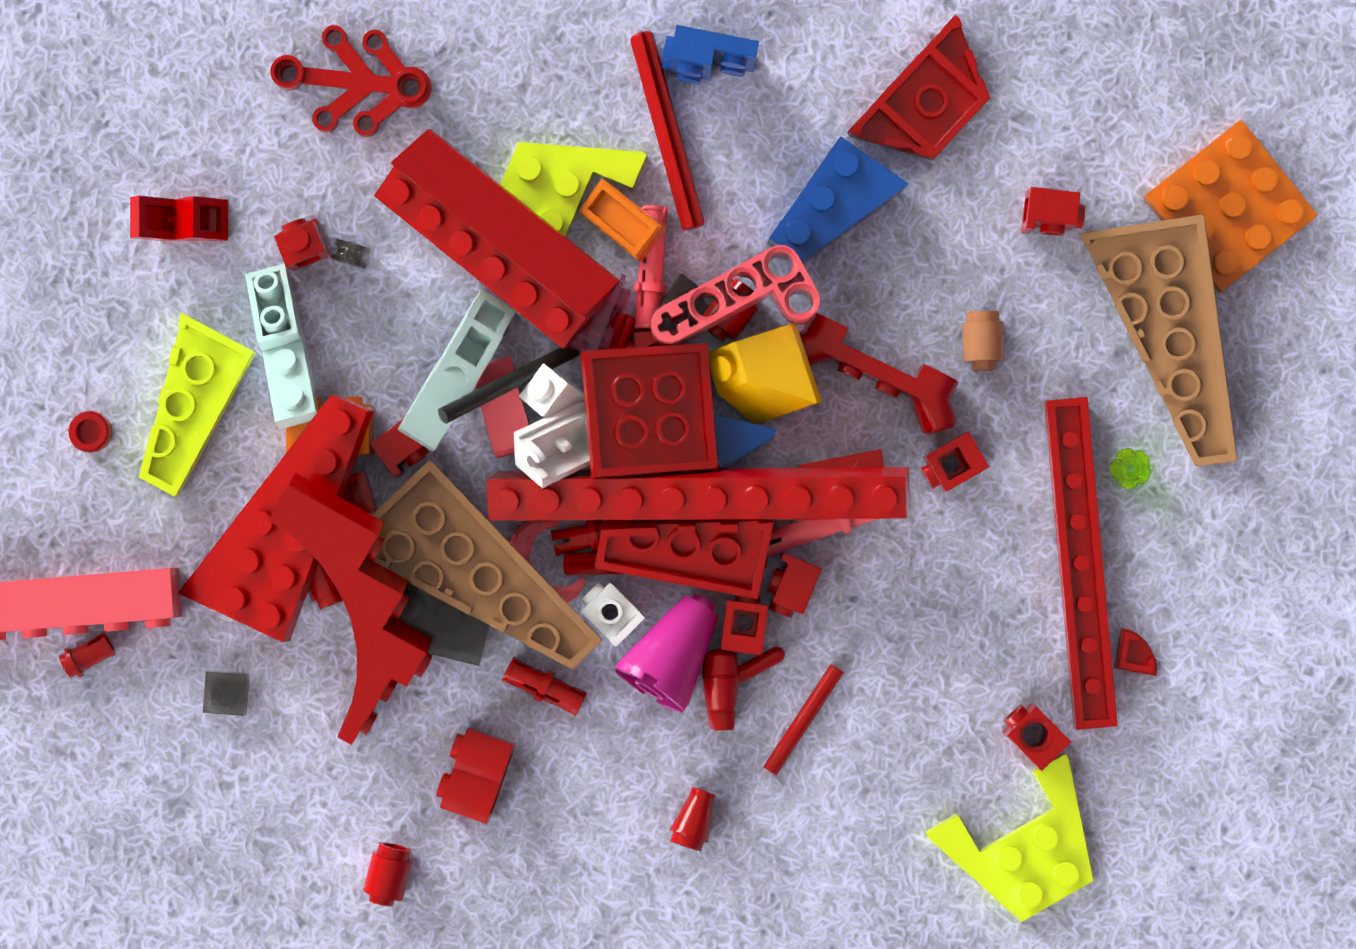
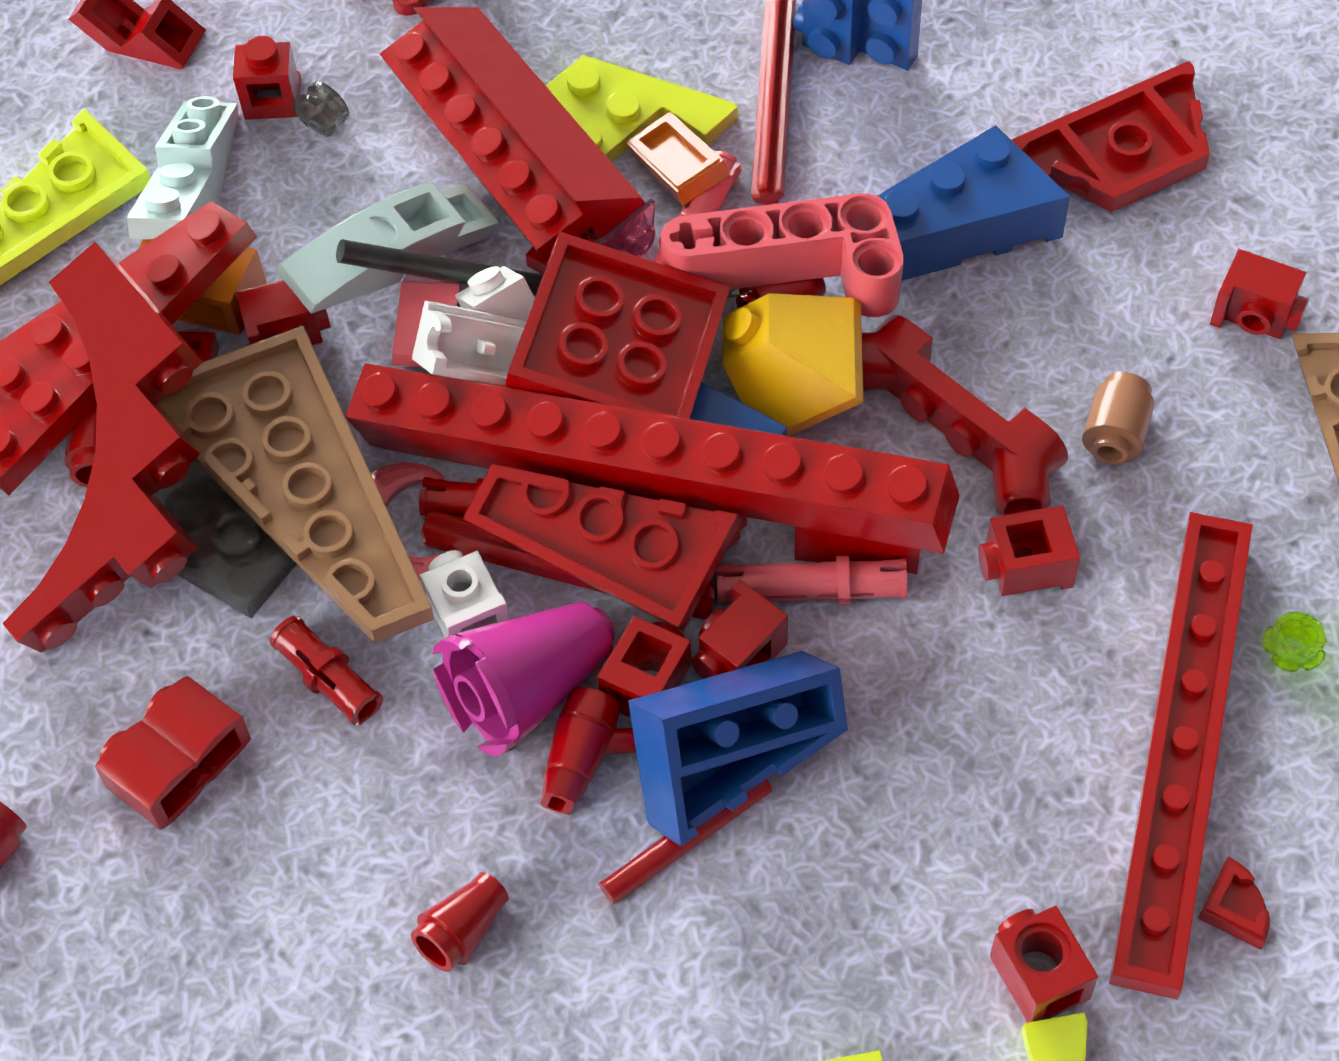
camera: 20 degrees right, 30 degrees down
none -> blue wedge [628,651,848,846]

